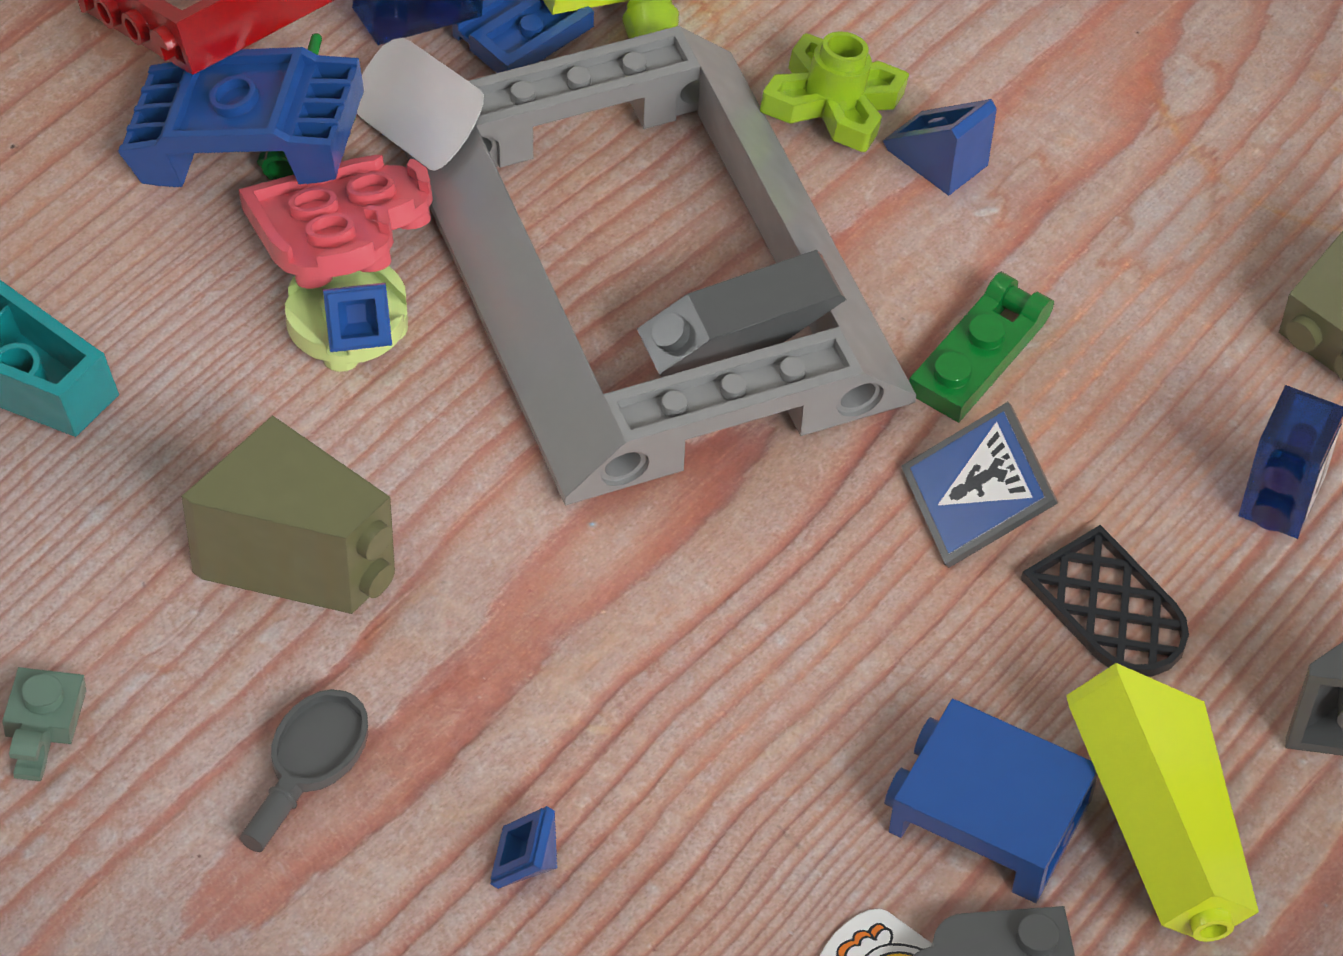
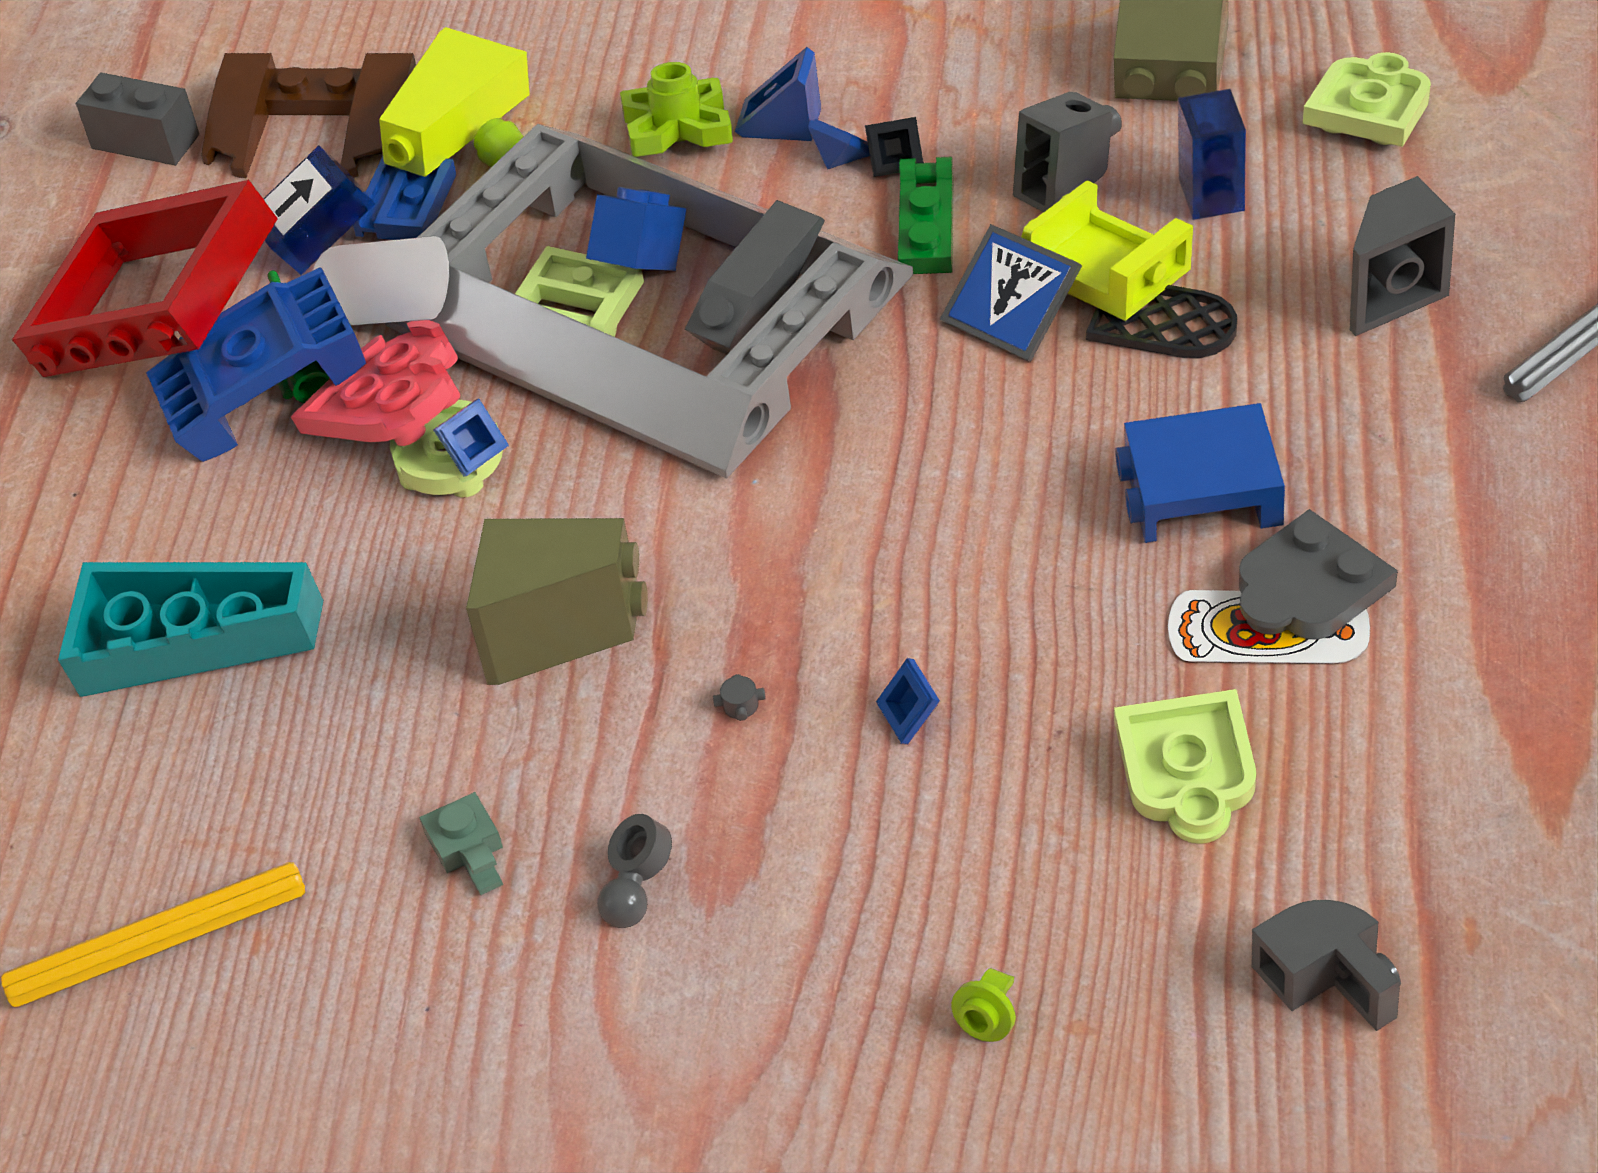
camera: 25 degrees left, 5 degrees down
dark grey piece [240,689,368,852] -> none
neon yellow slope [1066,663,1259,942] -> none
none -> yellowish green plate [515,246,644,337]
none -> blue brick [586,187,687,271]
none -> dark grey plate [597,814,672,928]
none -> dark grey piece [713,674,766,721]
none -> blue slope [808,119,870,170]
none -> black slope [865,117,924,177]
none -> dark grey torso [1013,92,1122,212]
none -> neon yellow panel [1021,180,1193,321]

